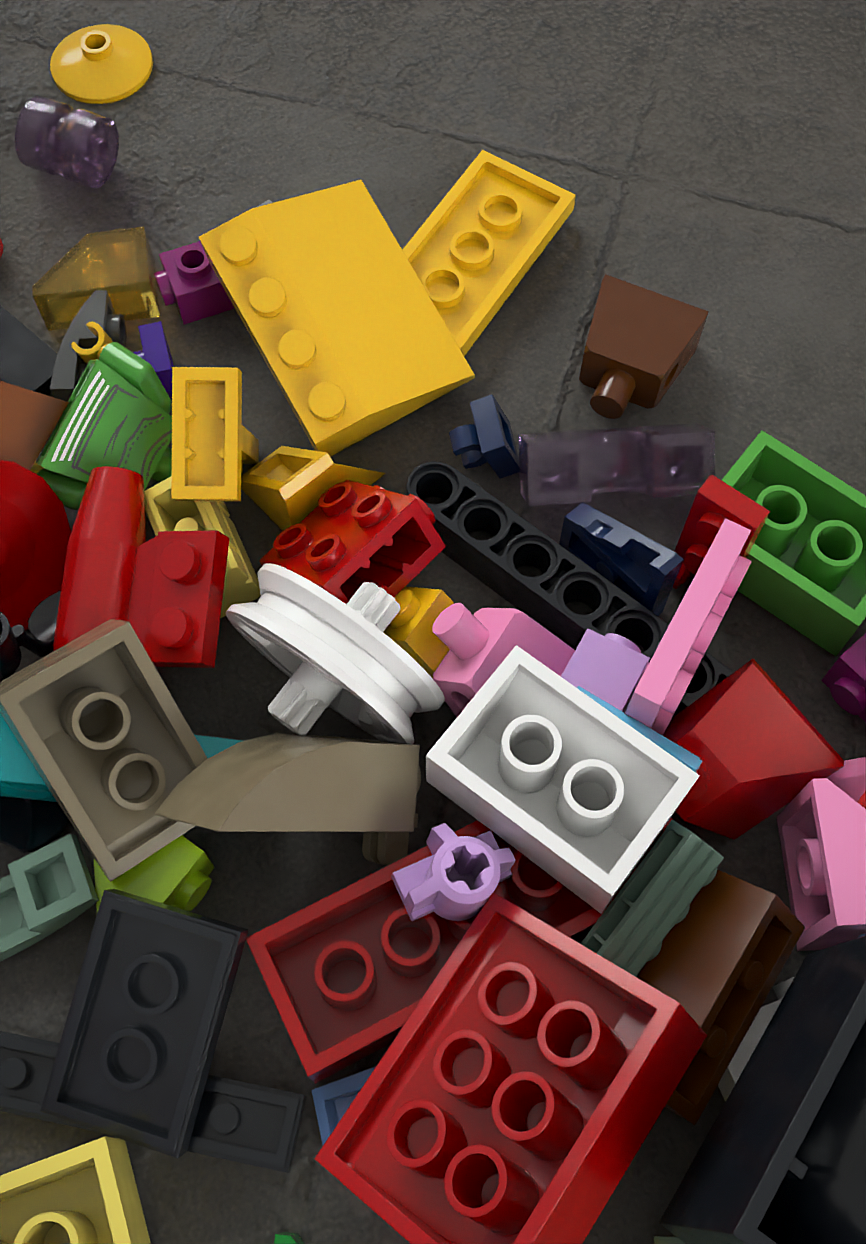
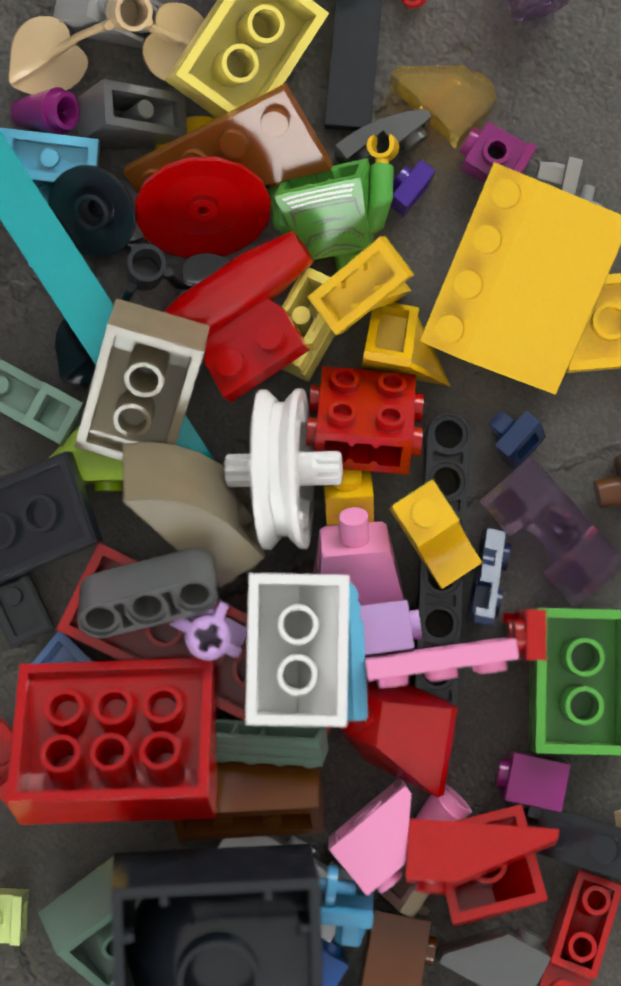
camera: 50 degrees right, 20 degrees up
none -> dark grey beam [77,548,217,638]
none -> yellow arch [389,479,482,589]

